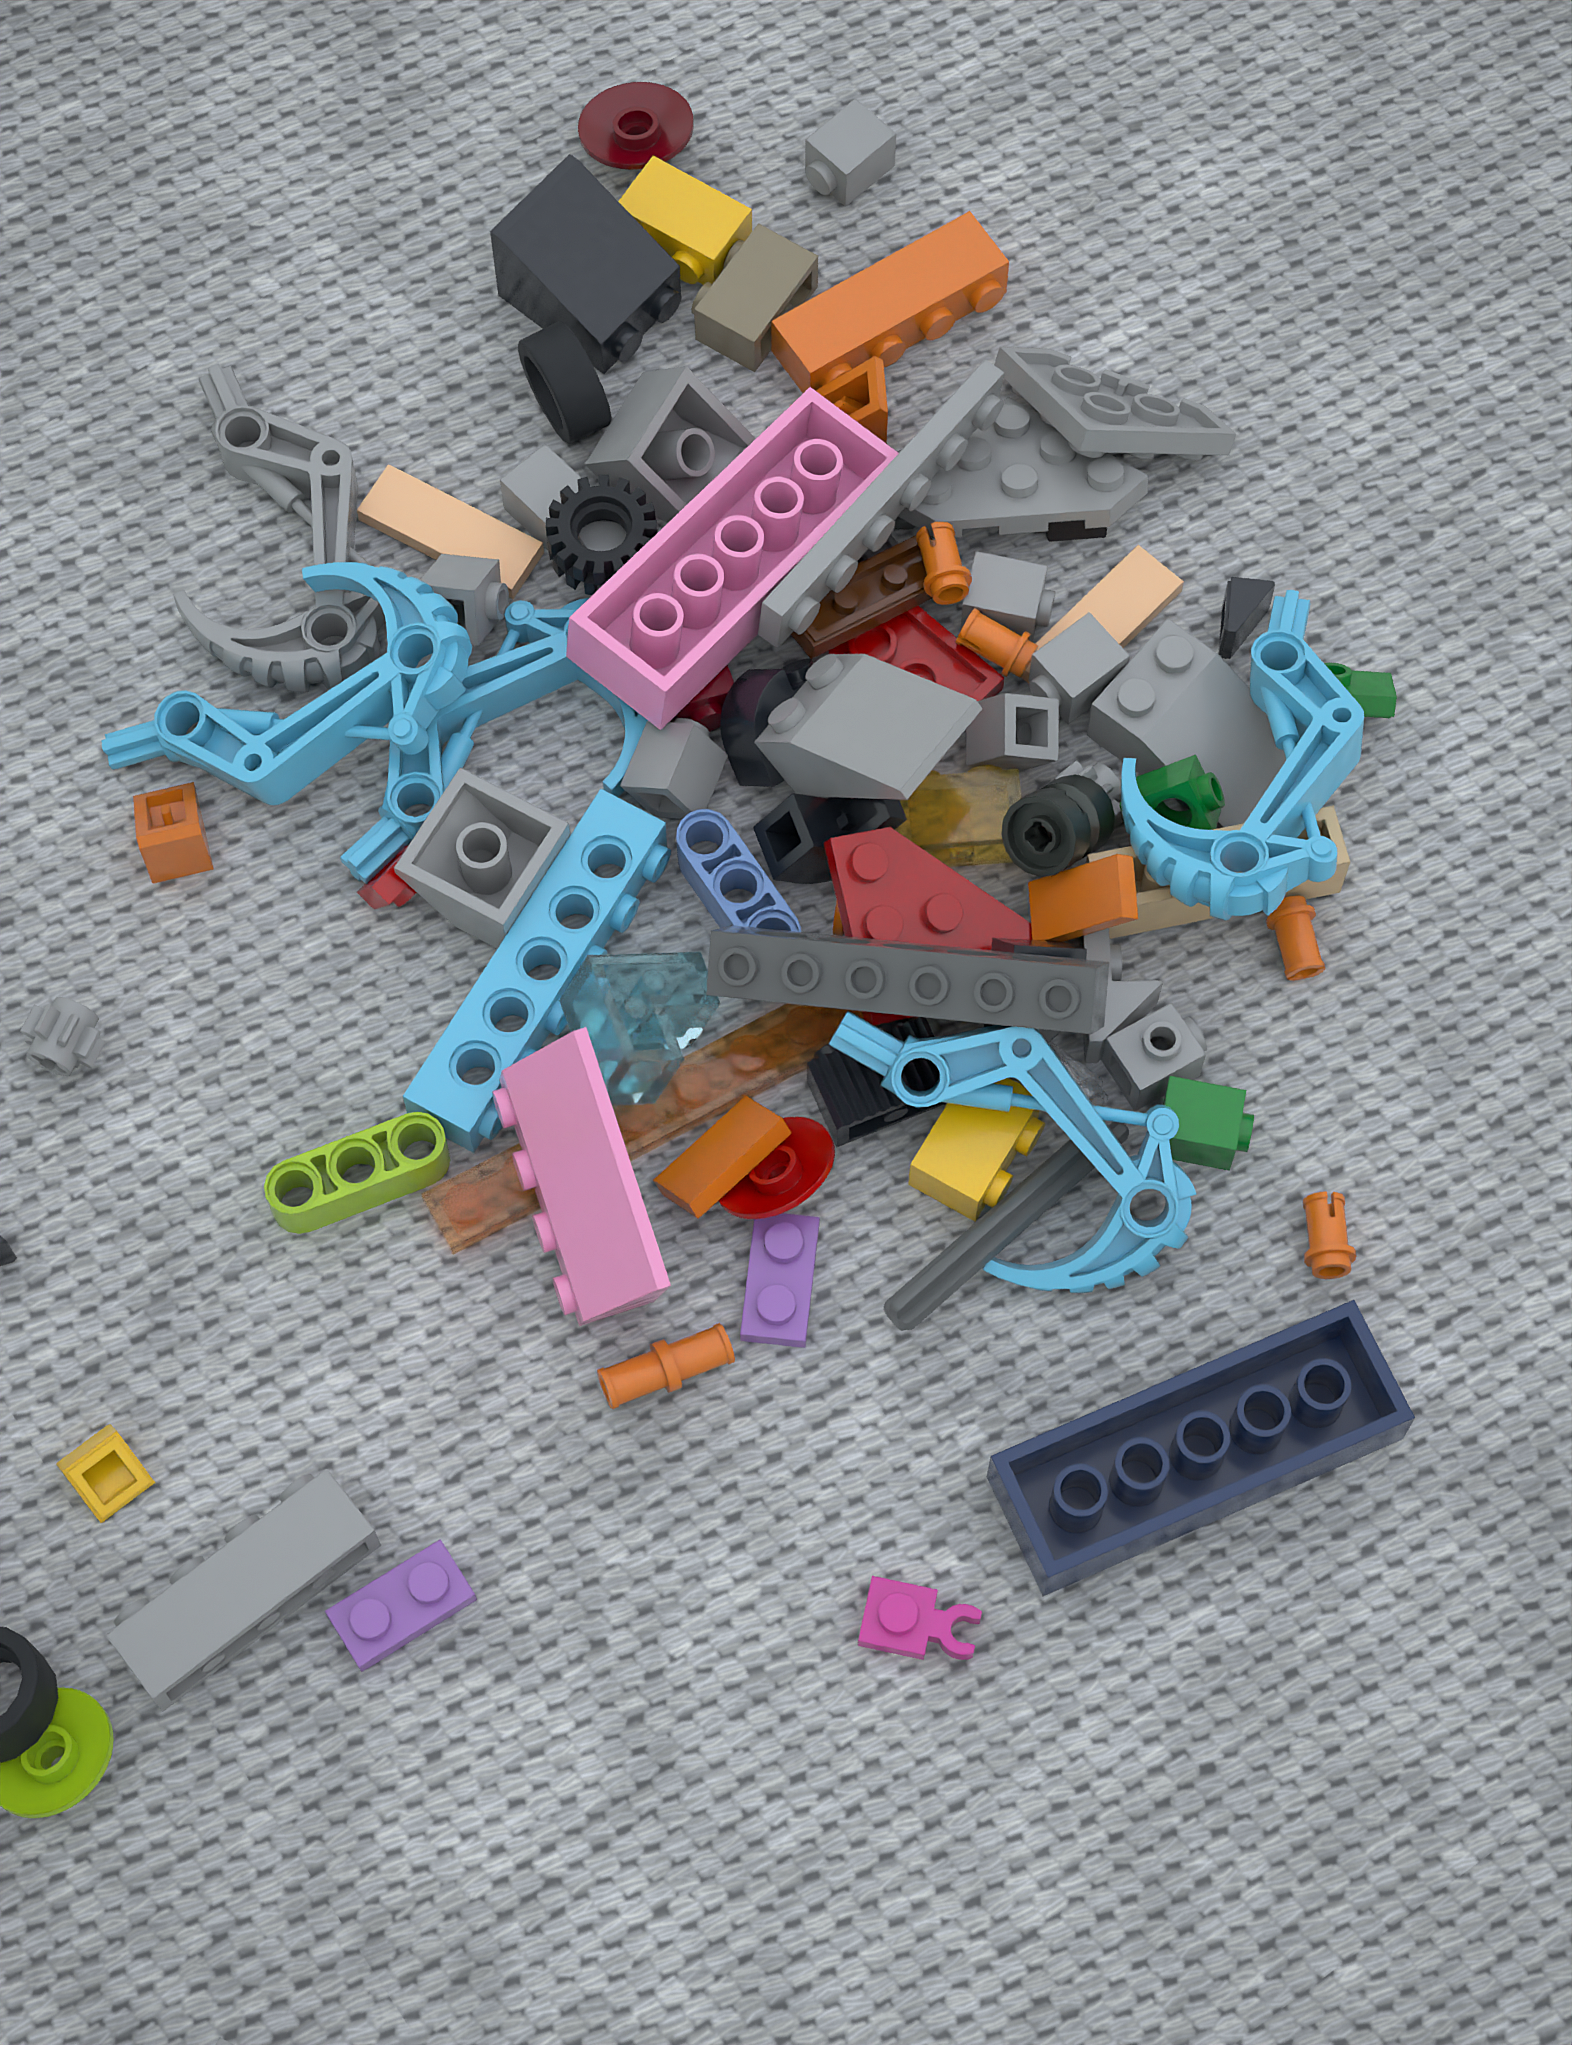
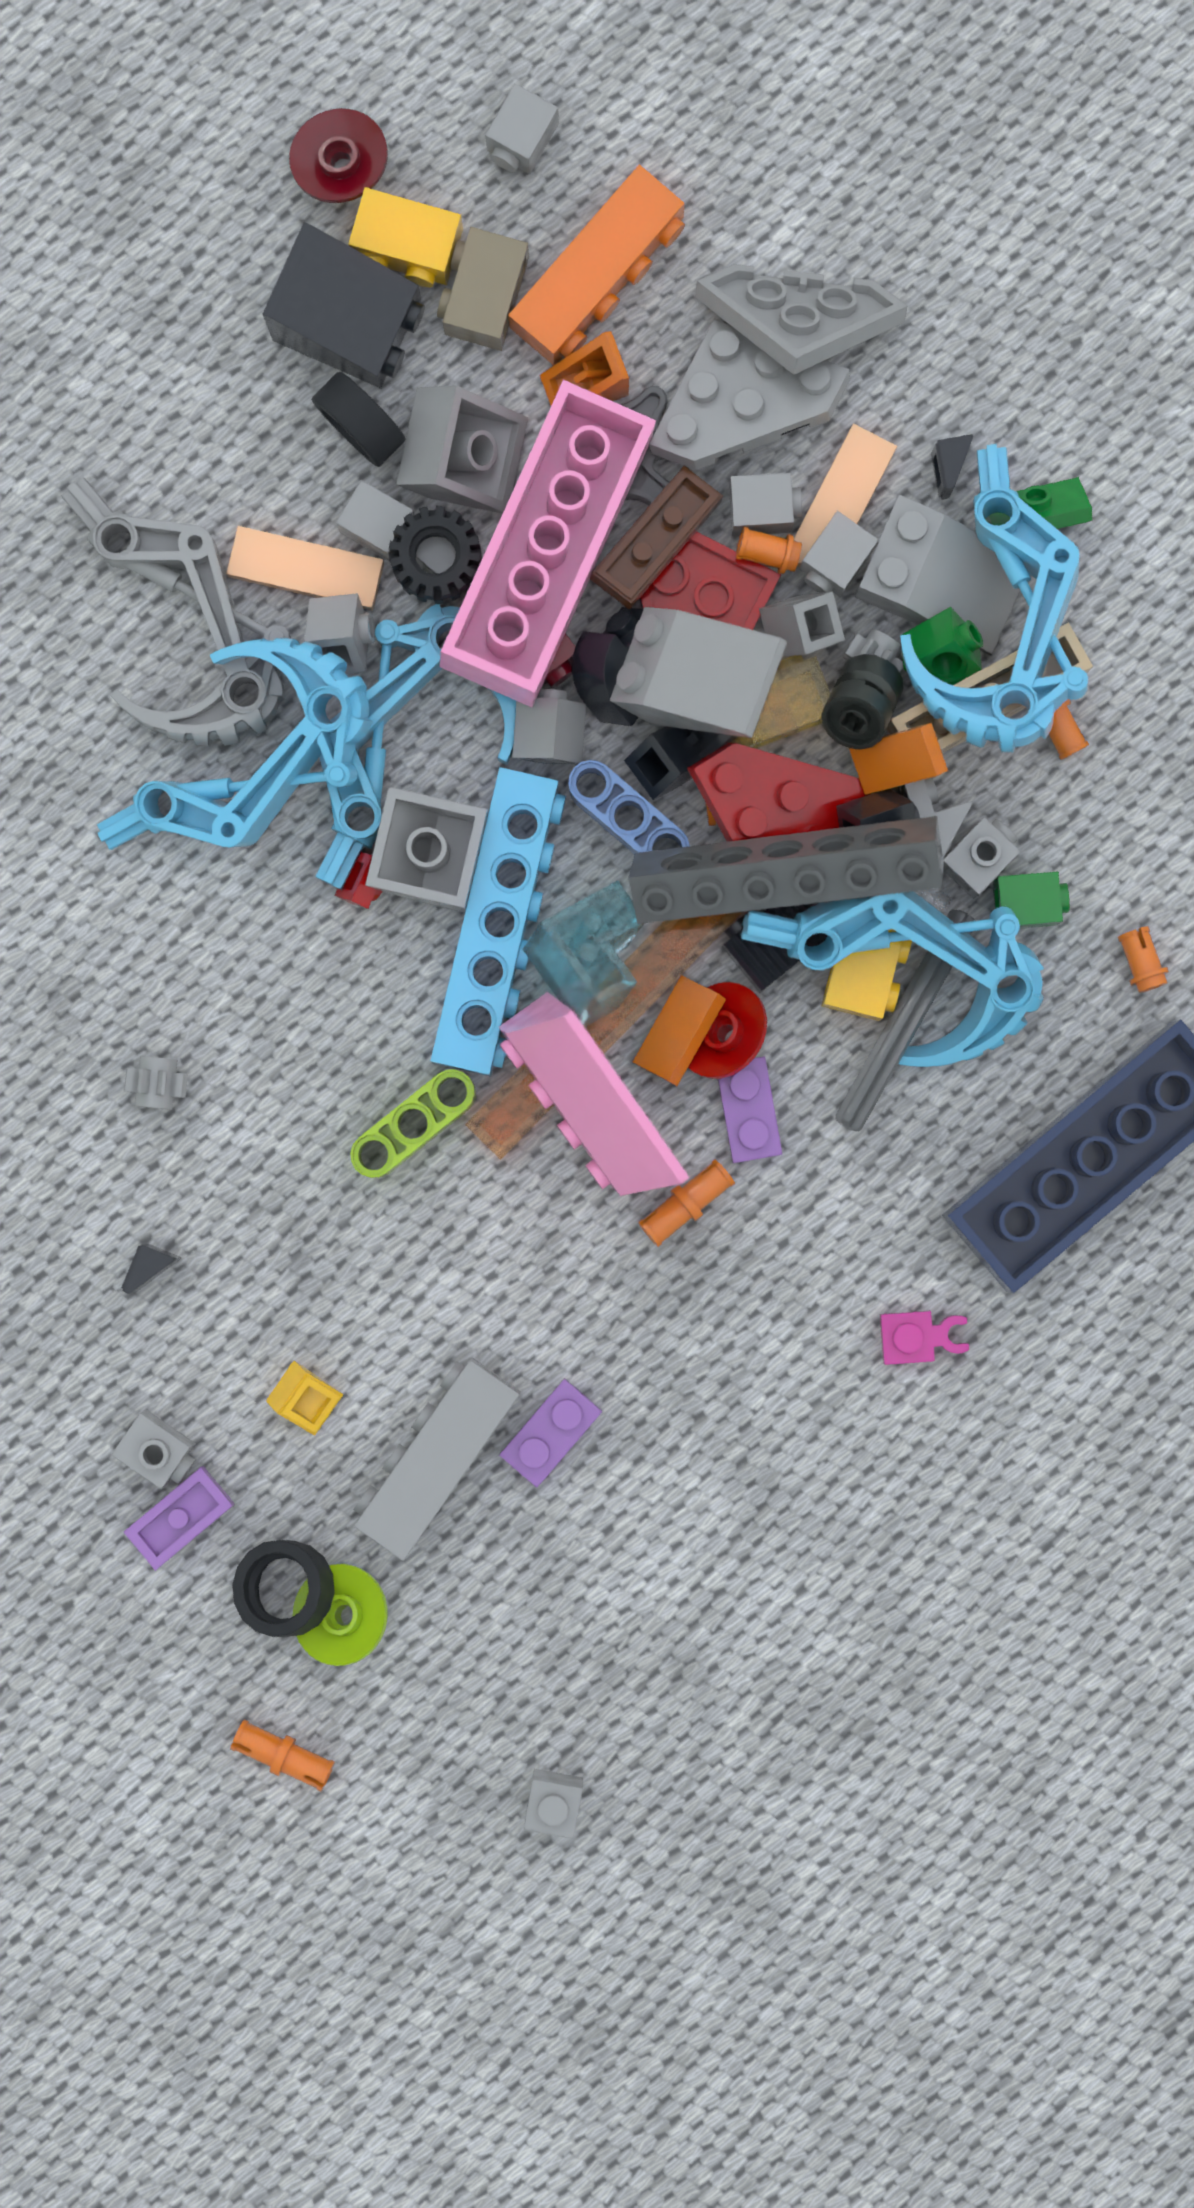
camera: 10 degrees left, 20 degrees up
orange slope [133,782,214,884] -> none
light grey plate [758,360,1005,648] -> none
orange pin [915,522,972,605] -> none

